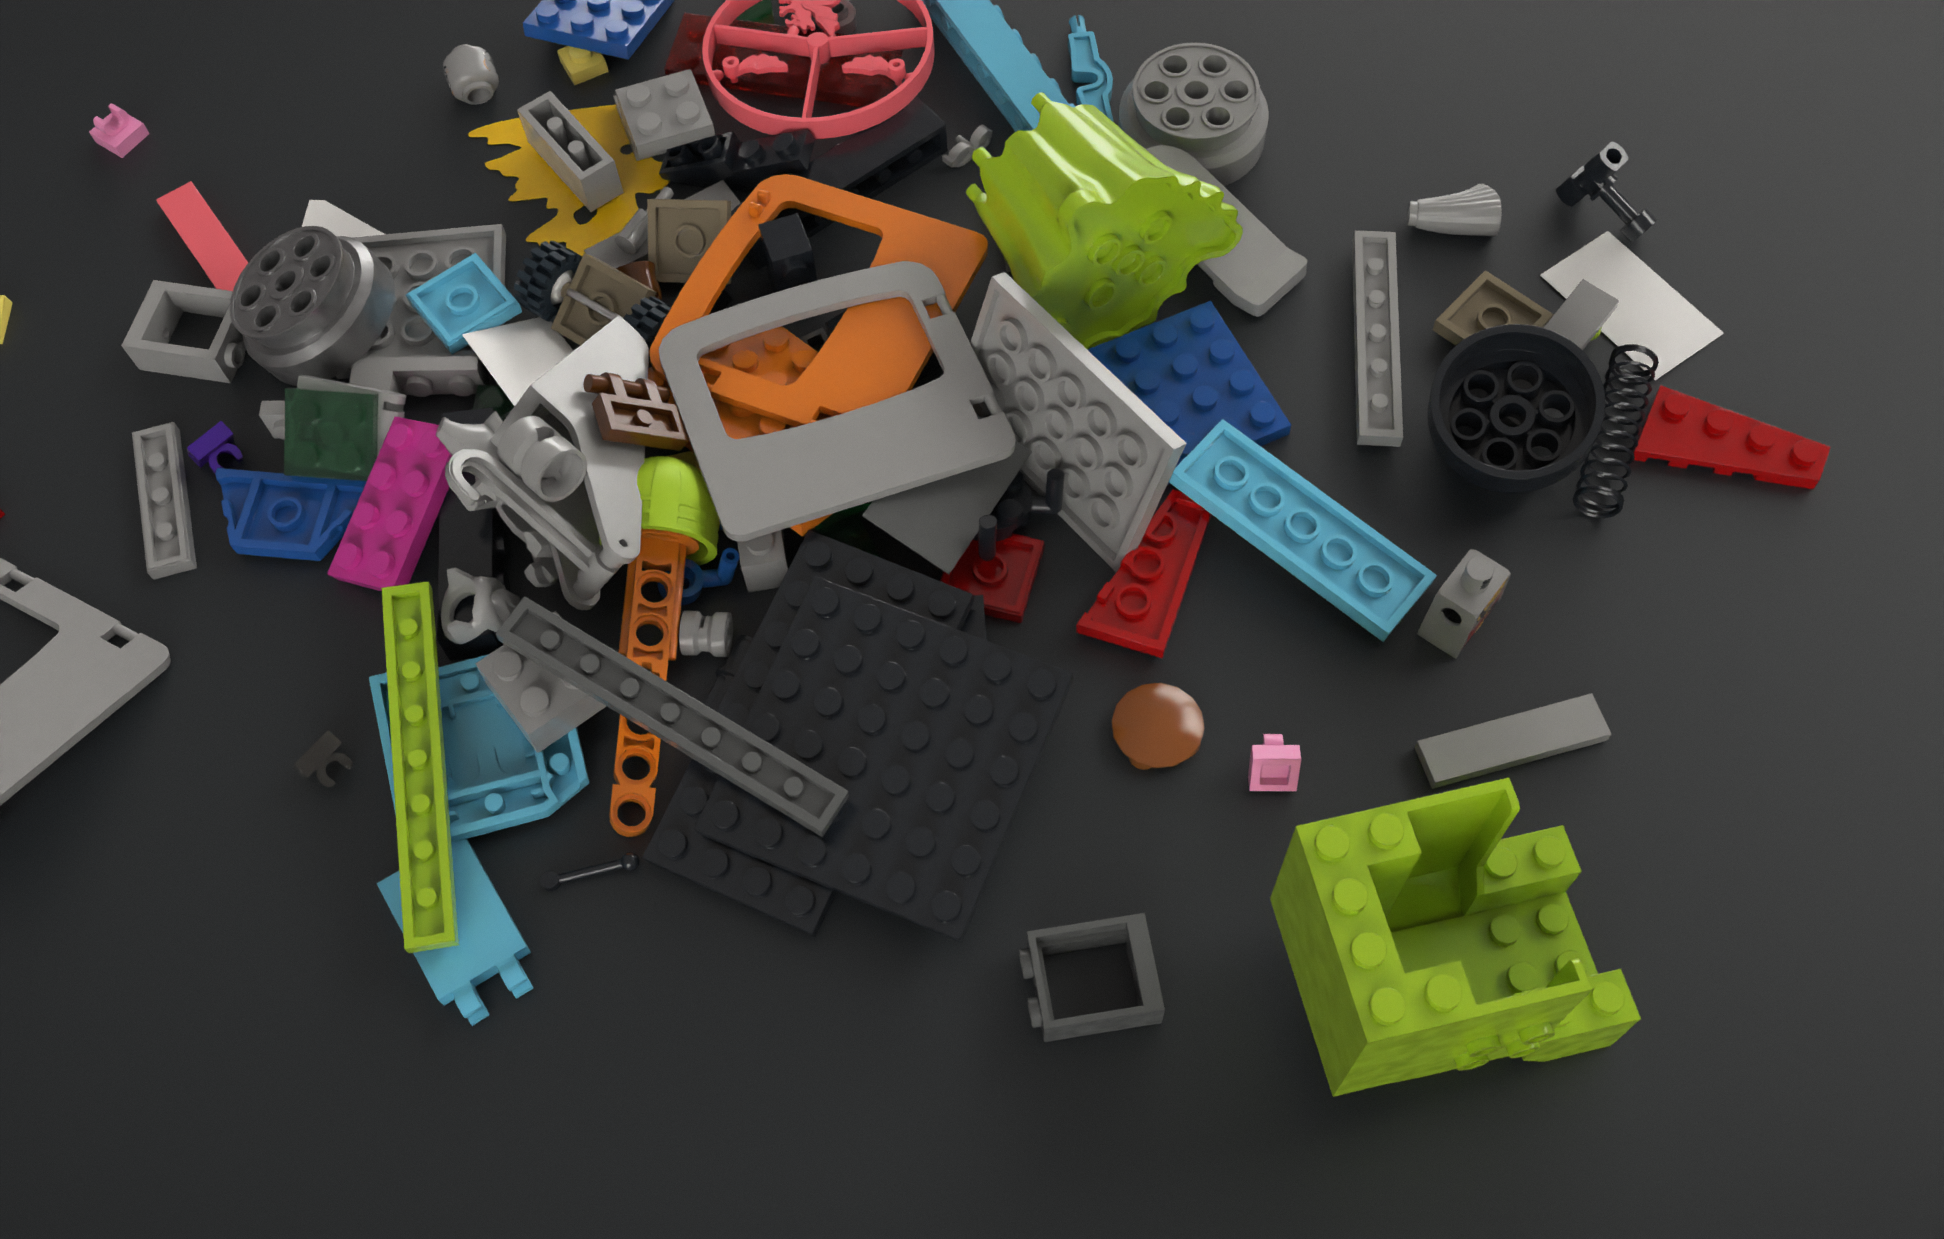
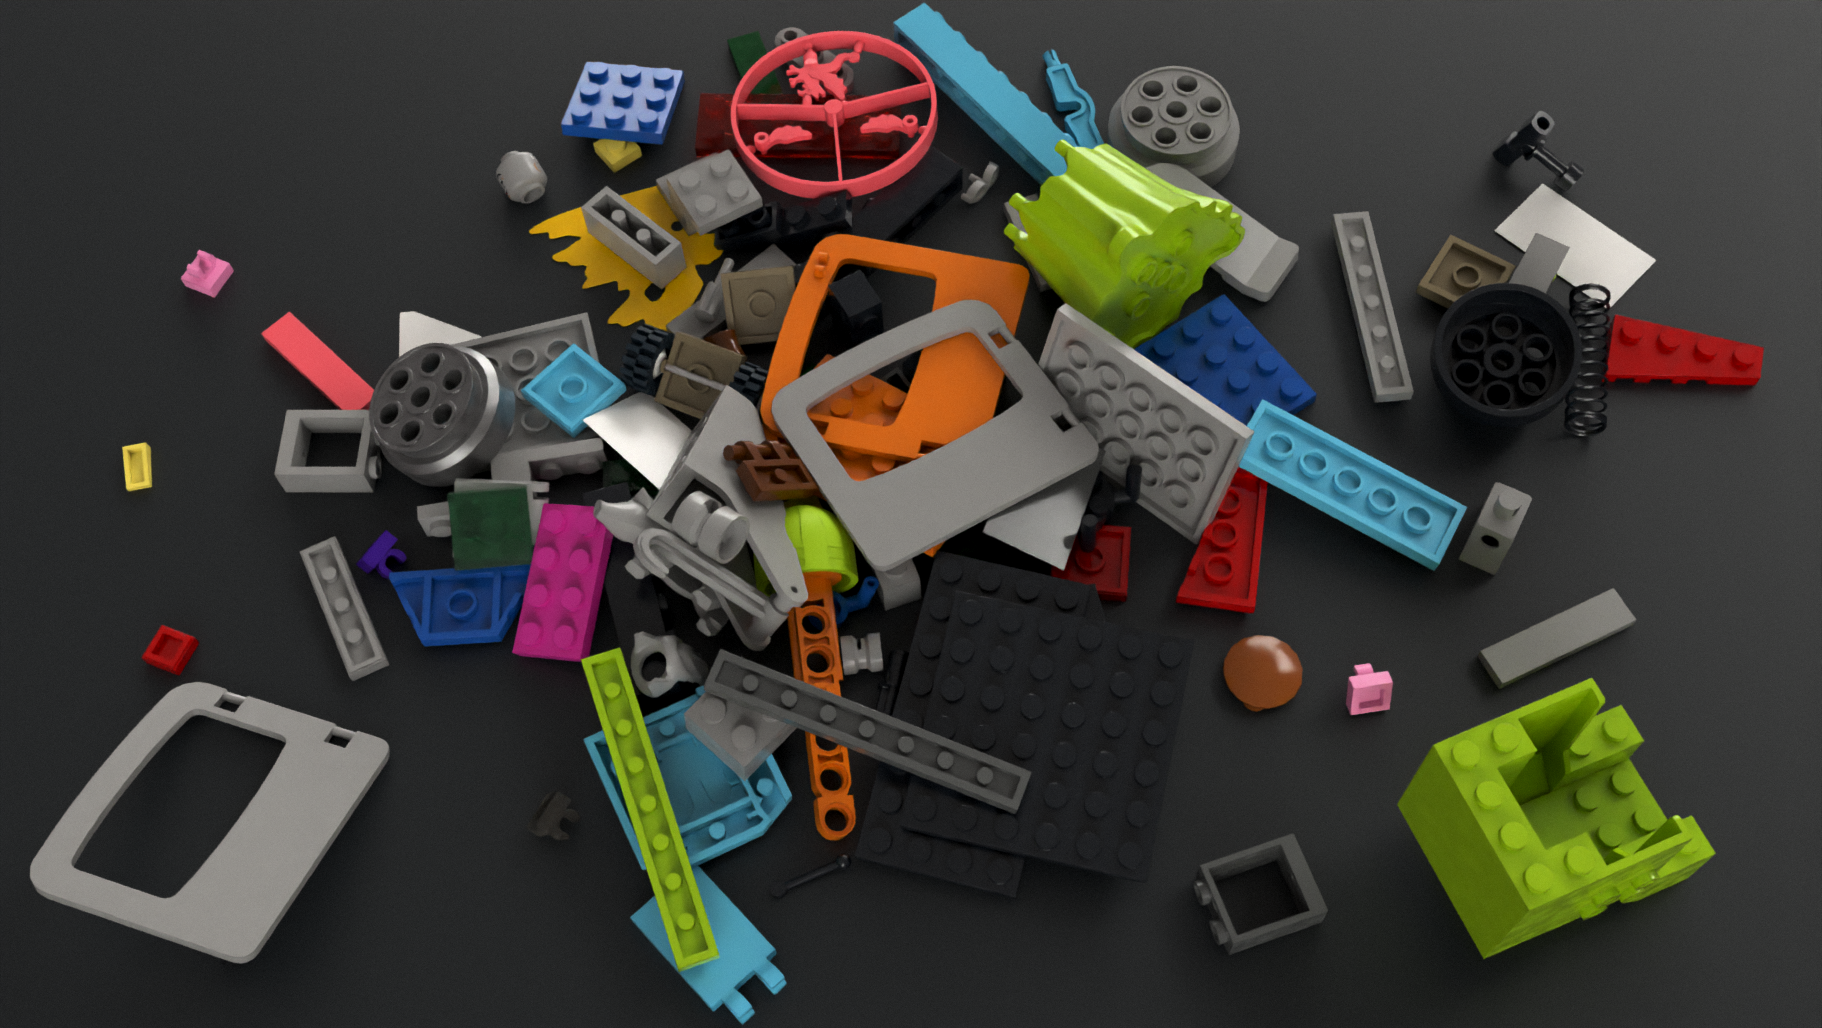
camera: 10 degrees left, 0 degrees up
light grey piece [1407,183,1502,236] -> none

